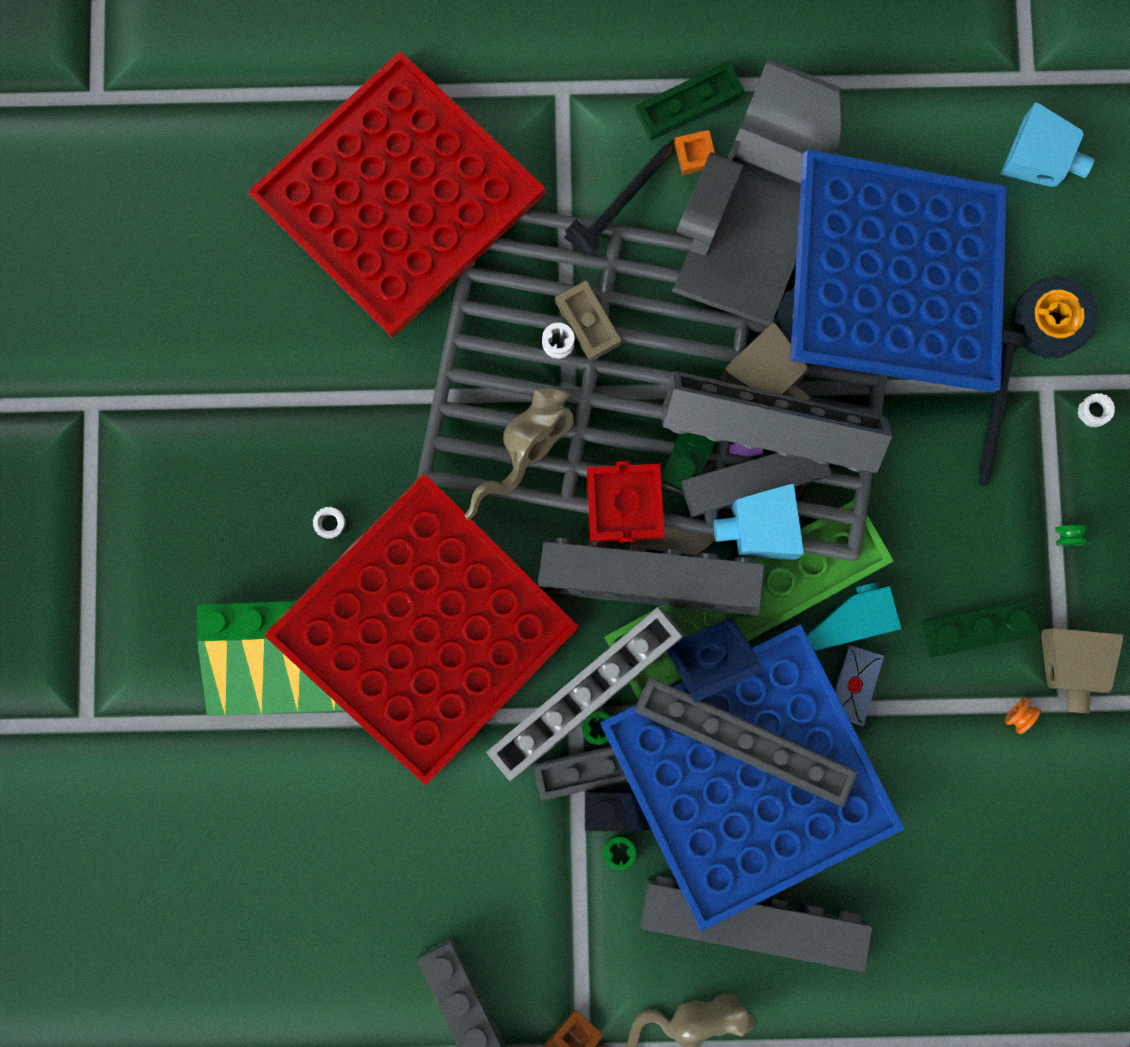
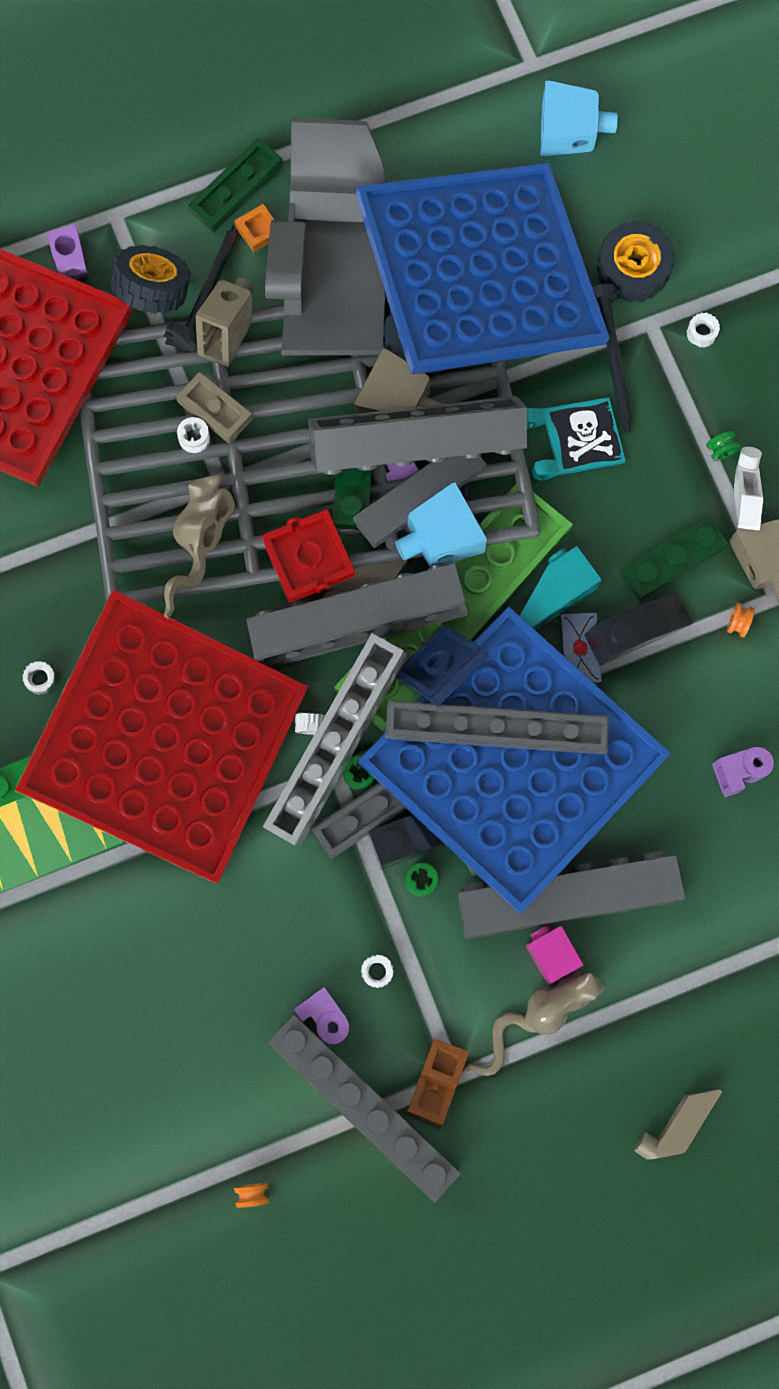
camera: 25 degrees left, 5 degrees down
none -> medium lavender leg [46,225,89,280]
none -> black wheel [111,245,191,314]
none -> dark tan torso [196,278,255,367]
none -> medium lavender leg [294,987,349,1044]
none -> white axle [295,713,325,735]
none -> white axle [361,954,394,988]
none -> dark pink brick [526,924,583,985]
none -> flag [527,397,626,481]
none -> black slope [584,593,693,666]
none -> medium lavender leg [712,747,774,798]
none -> white piece [734,447,763,530]

